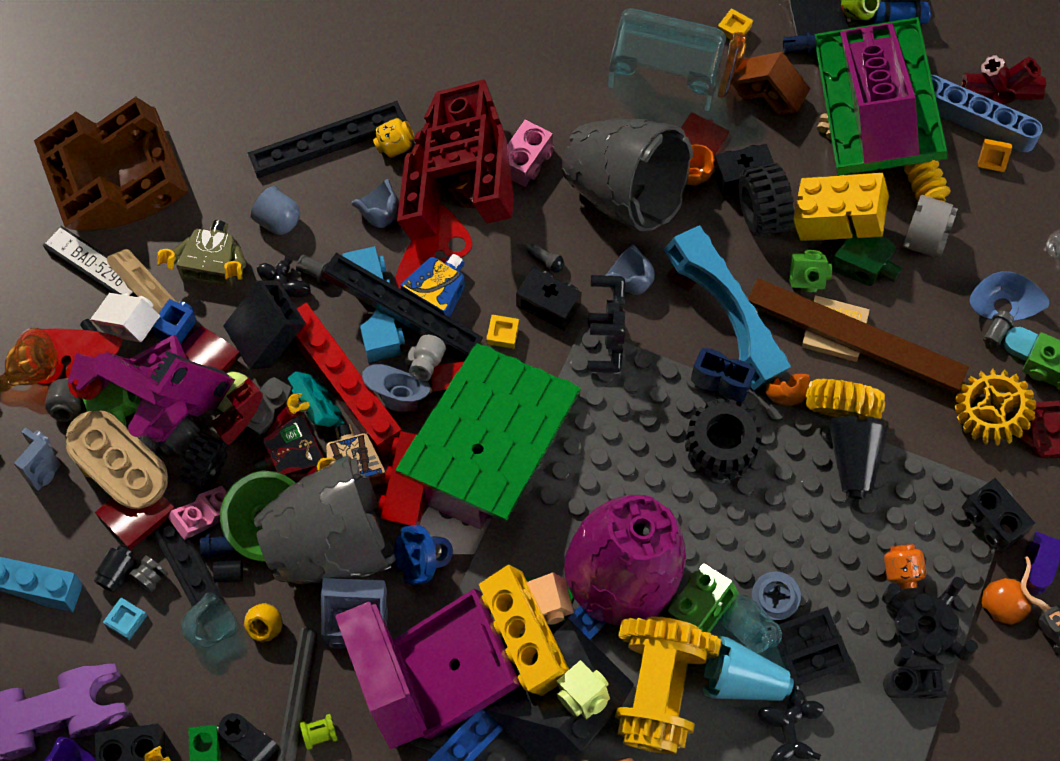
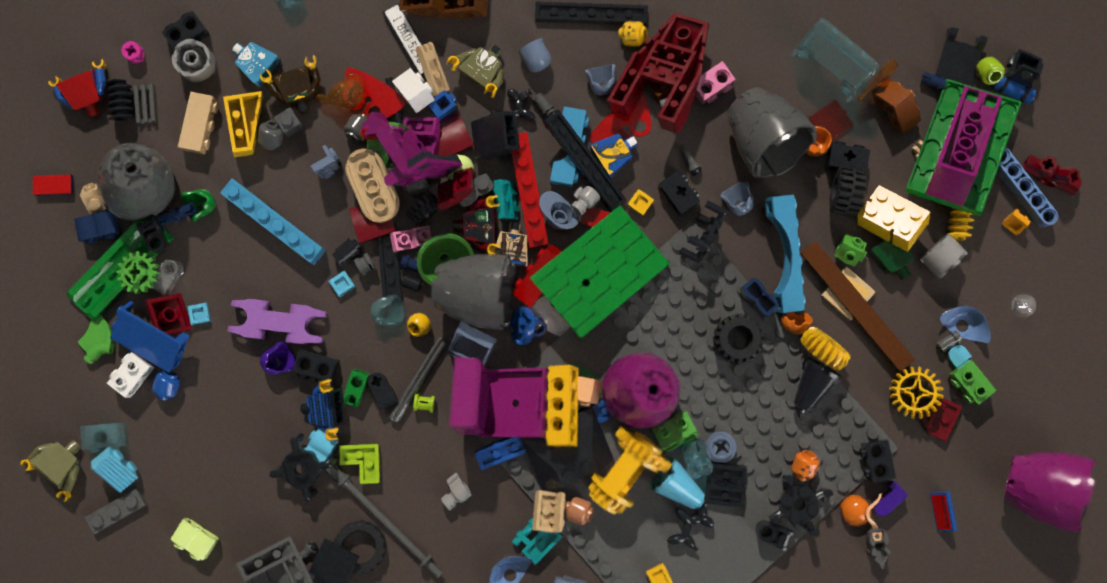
camera: 25 degrees right, 20 degrees up
yellowish green brick [557,660,610,720] -> none
yellow plate [717,8,753,44] -> none

